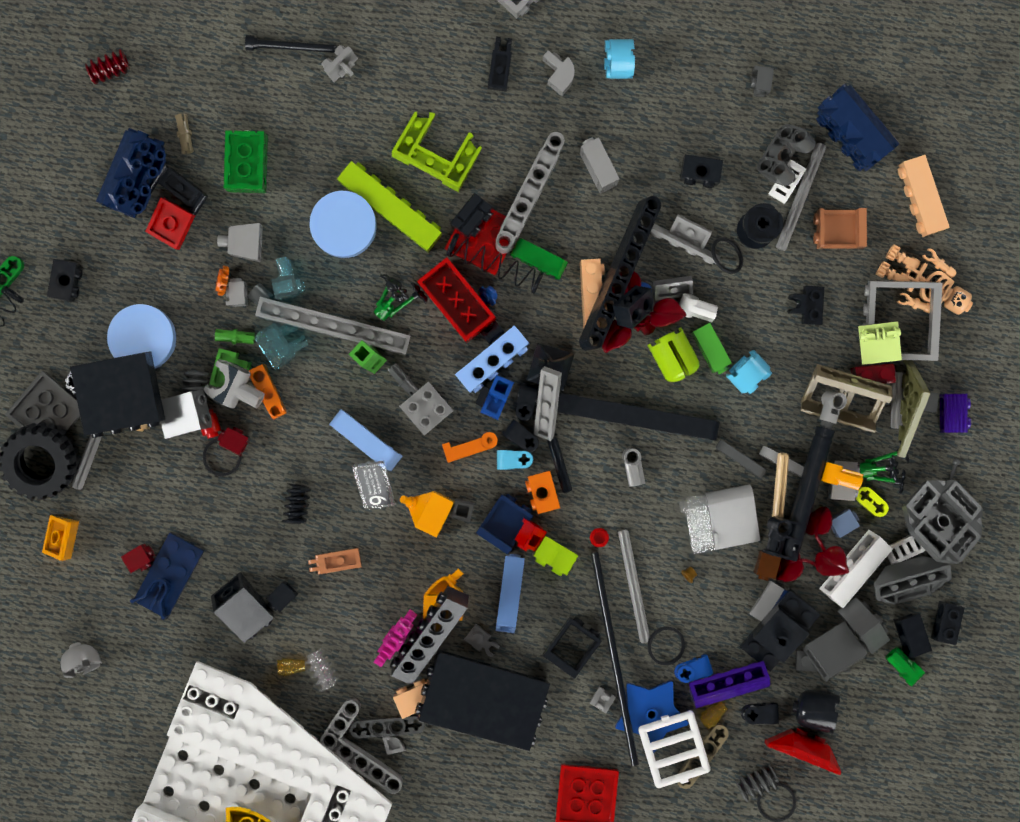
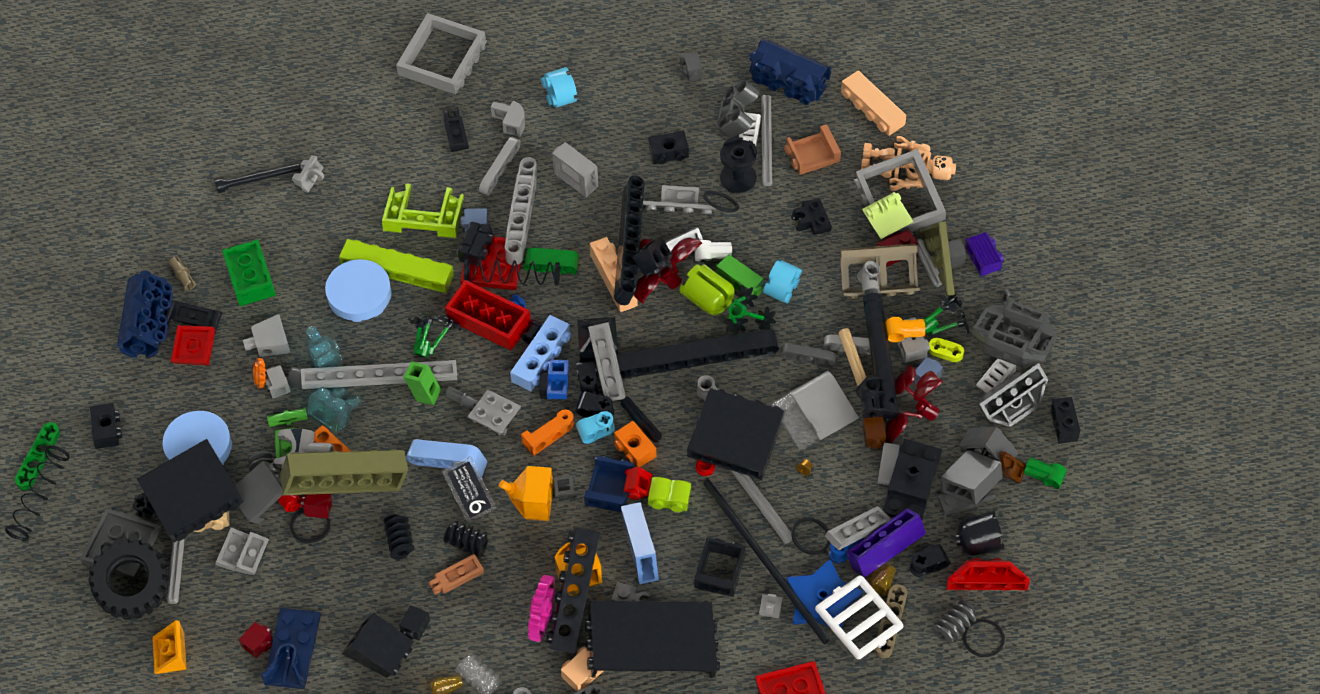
camera: 25 degrees left, 30 degrees down
dark red piece [85,49,130,84] -> none
white brick [819,530,893,608] -> none
black hinge [893,613,932,658] -> none
none -> light grey slope [215,528,269,575]
none -> olive brick [280,449,408,495]
none -> black piece [443,520,488,557]
none -> sand blue brick [461,208,488,233]
none -> light grey beam [479,137,521,196]
none -> black brick [687,388,785,480]
none -> black plant [724,285,776,335]
none -> light grey plate [825,506,891,550]
none -> reddish brown tile [999,451,1026,483]

